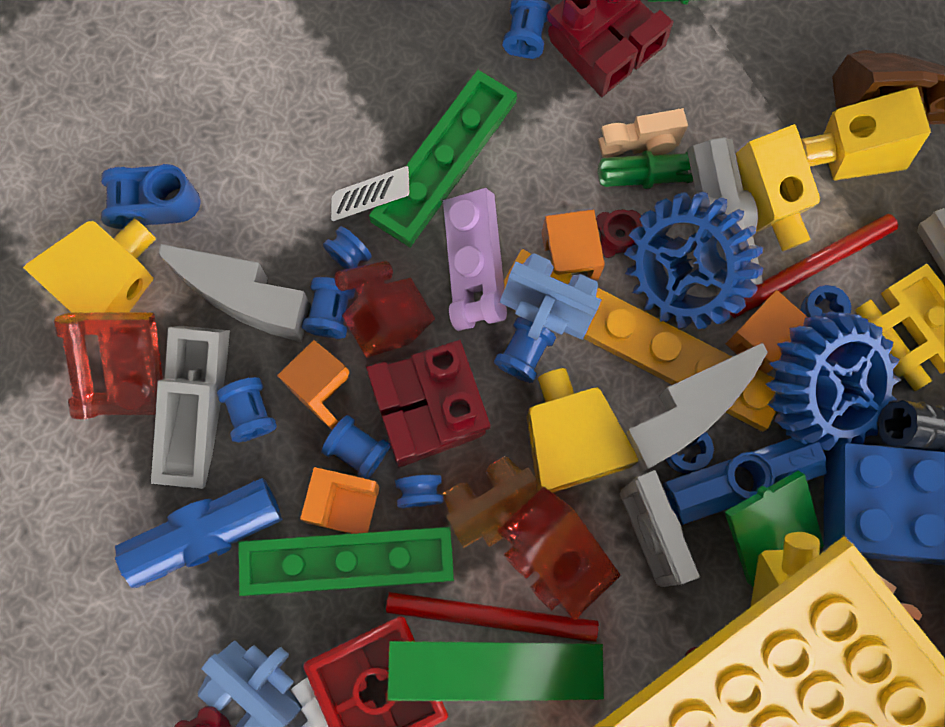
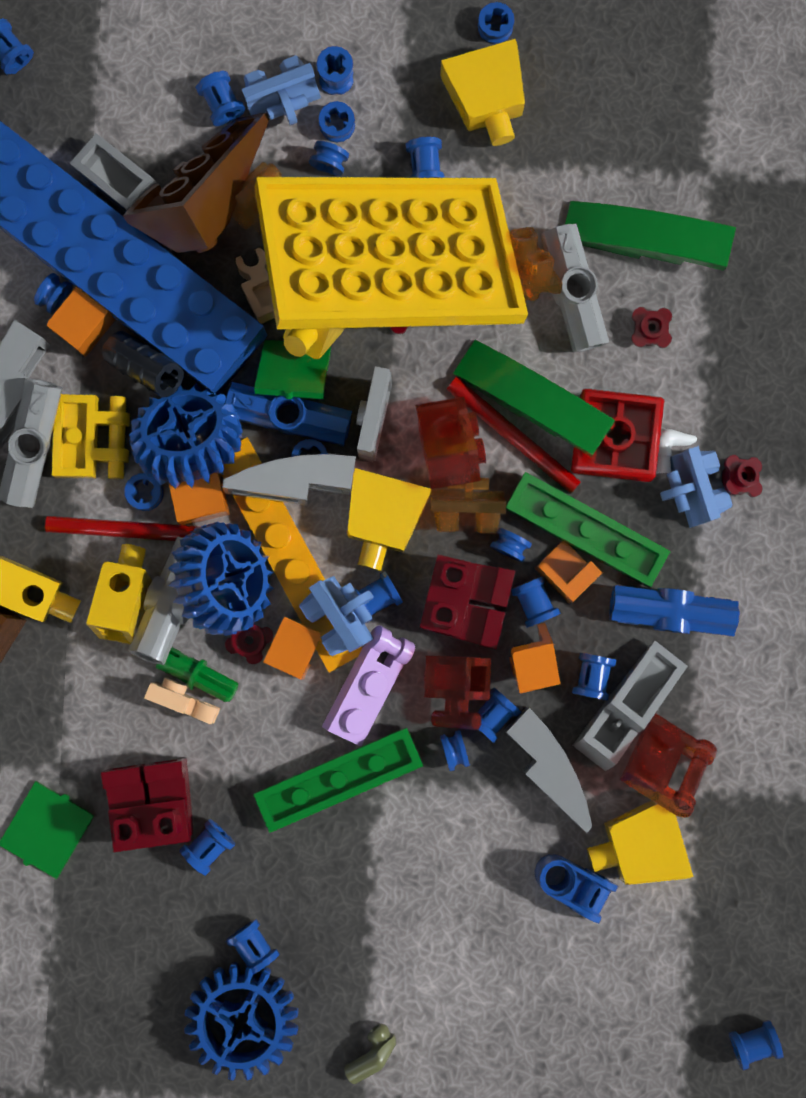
camera: 145 degrees left, 10 degrees up
white sticker [331,166,409,221] -> none

